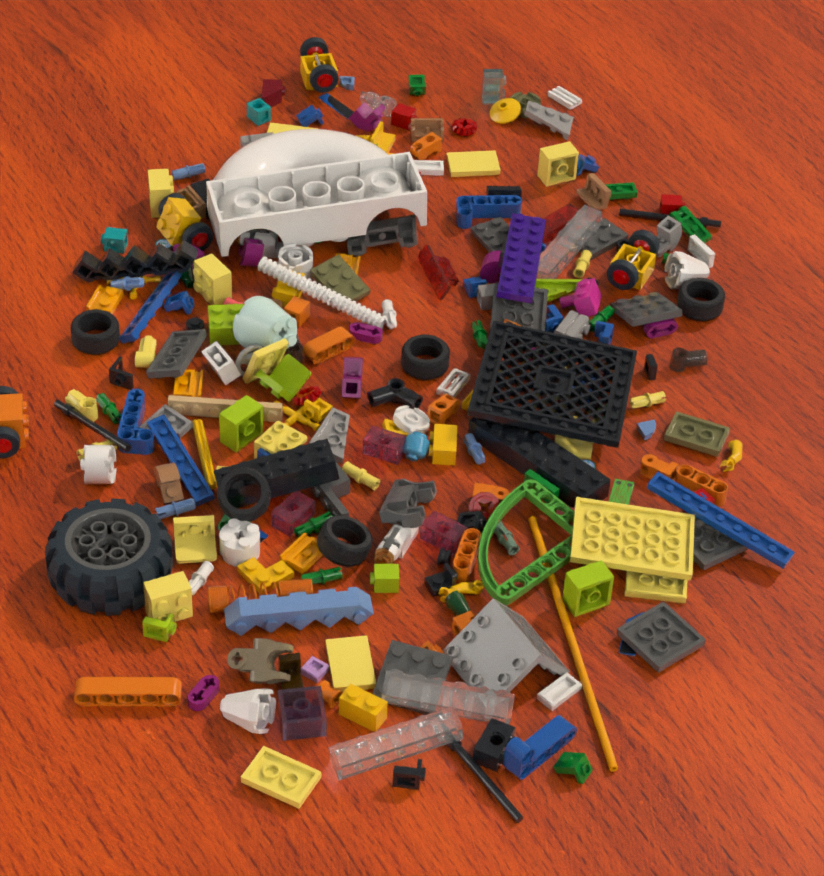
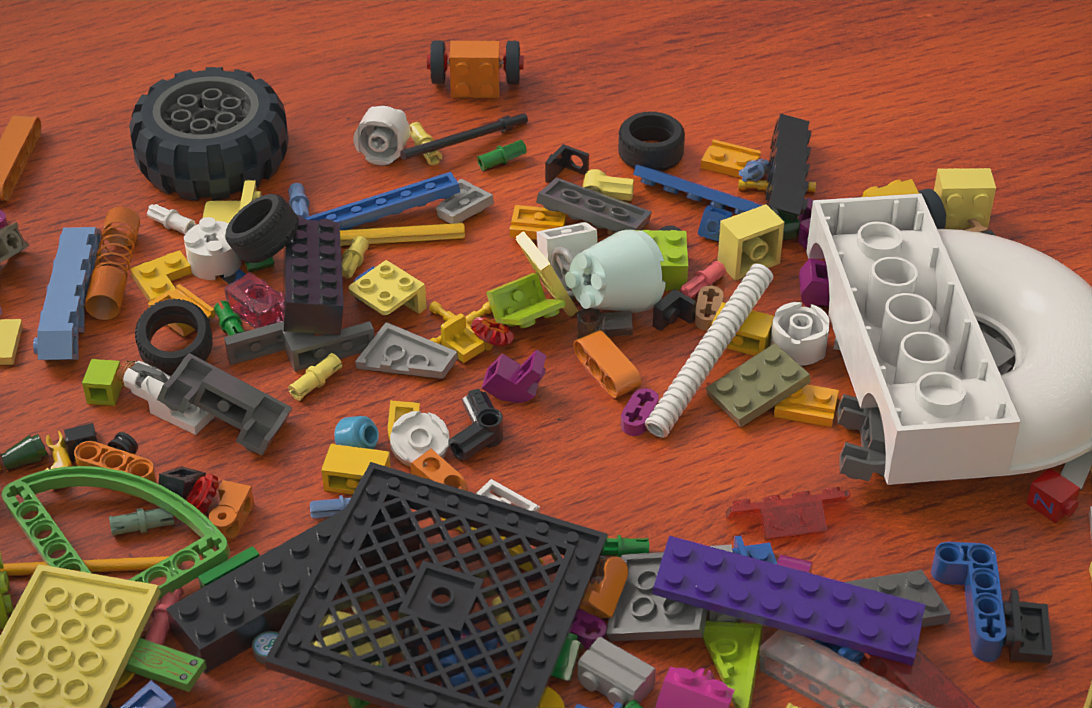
camera: 100 degrees right, 0 degrees up
light yellow piece [65,389,98,422] -> none
teal brick [101,227,128,254] -> none
blue beam [117,389,155,455] -> none
light yellow brick [143,571,193,622] -> none
lime bracket [143,613,177,642] -> none
medium nougat brick [153,462,184,504] -> none
tan plate [168,395,283,422] -> none
medium blue axle [172,163,206,181] -> none
lime brick [219,395,263,453] -> none
orange brick [284,296,310,328] -> none
green axle [301,566,343,585] -> none
clear pink brick [363,425,407,465] -> none
white axle [381,300,397,330] -> none
black tyre [401,334,450,380] -> none
clear pink brick [420,511,468,555] -> none
blue bracket [545,304,563,333] -> none

